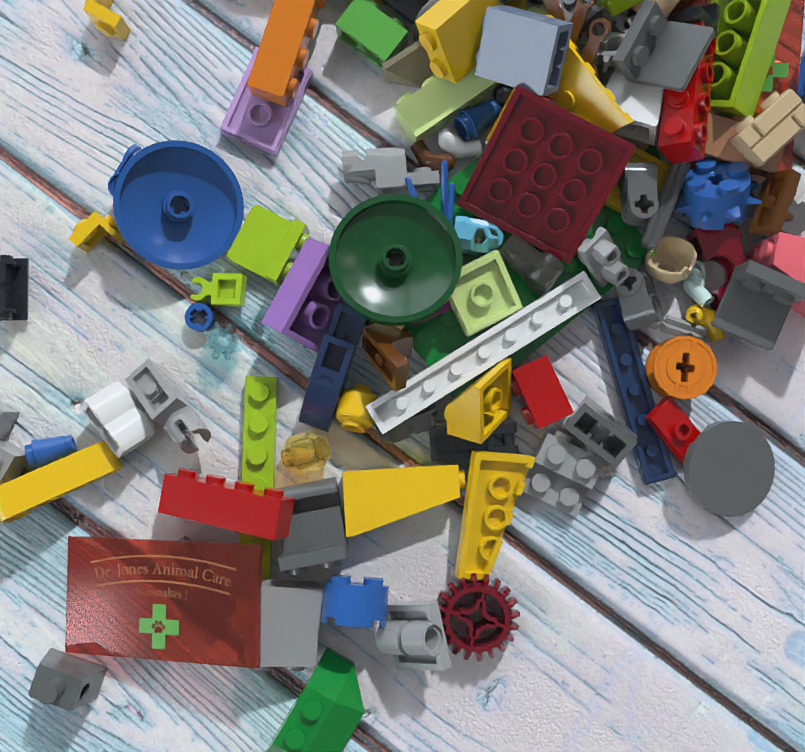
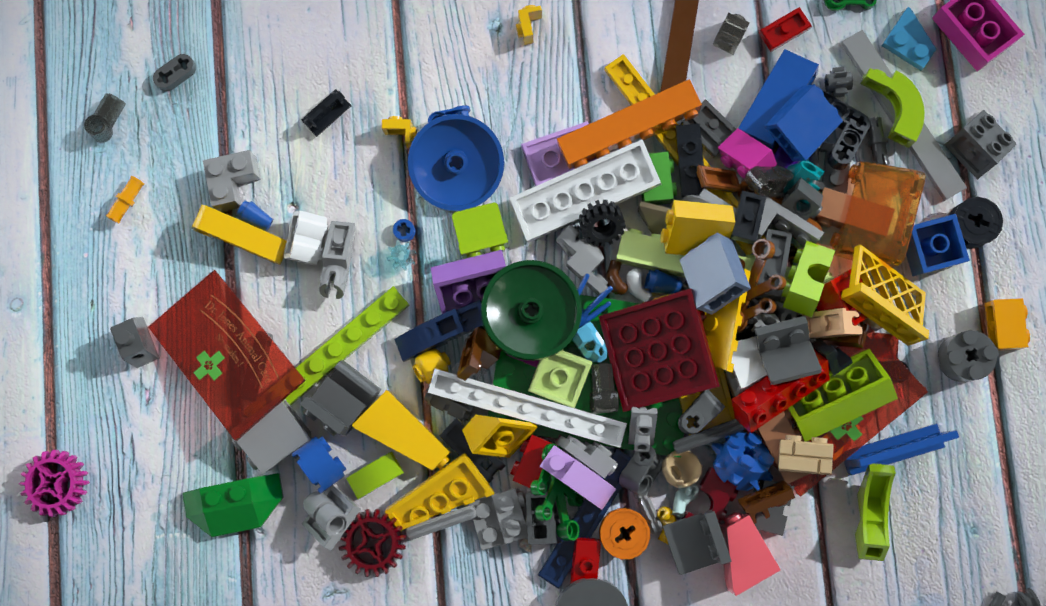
camera: 55 degrees right, 5 degrees down
red brick [158,468,295,541] -> none
lime plate [190,273,247,307] -> none
clear yellow head [281,430,331,475] -> none
none -> lime slope [346,452,404,499]
none -> light grey axle [406,505,477,540]
none -> white plate [510,139,662,243]
none -> green plant [530,444,583,541]
none -> lavender arch [540,445,616,510]
none -> light grey plate [554,435,618,478]
none -> black tyre [579,200,626,246]

